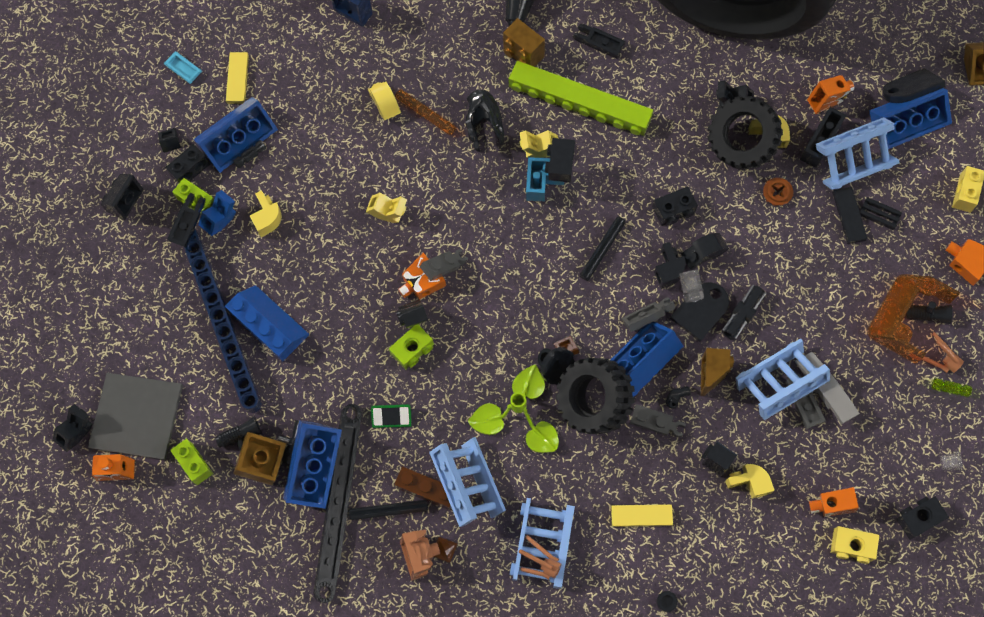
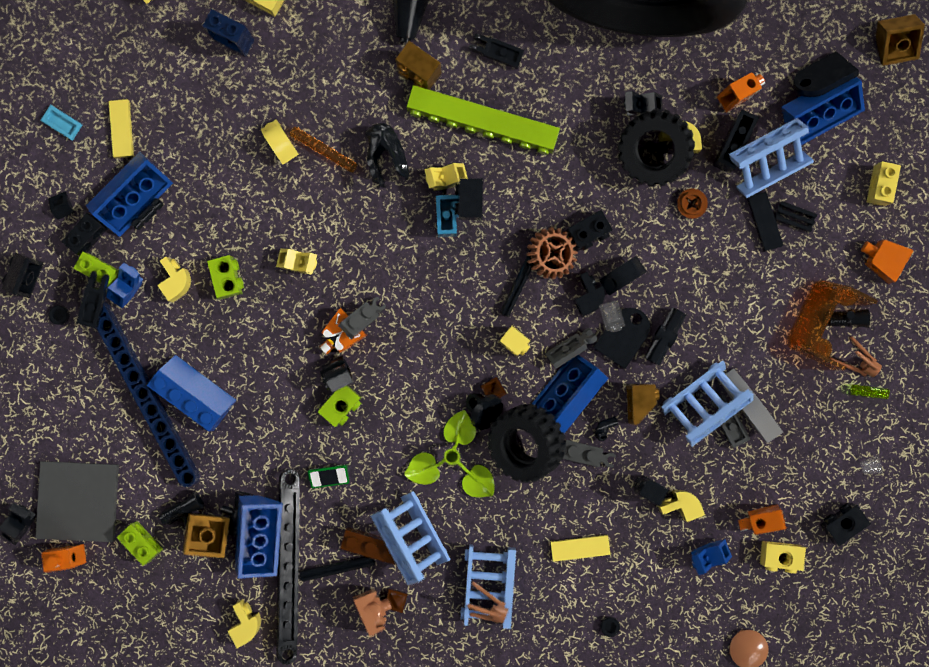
camera: 10 degrees left, 15 degrees up
none -> black tile [49,306,70,325]
none -> lime brick [207,255,244,299]
none -> light yellow brick [228,599,261,648]
none -> light yellow brick [499,326,530,357]
none -> nougat gear [526,227,578,280]
none -> blue brick [691,539,732,575]

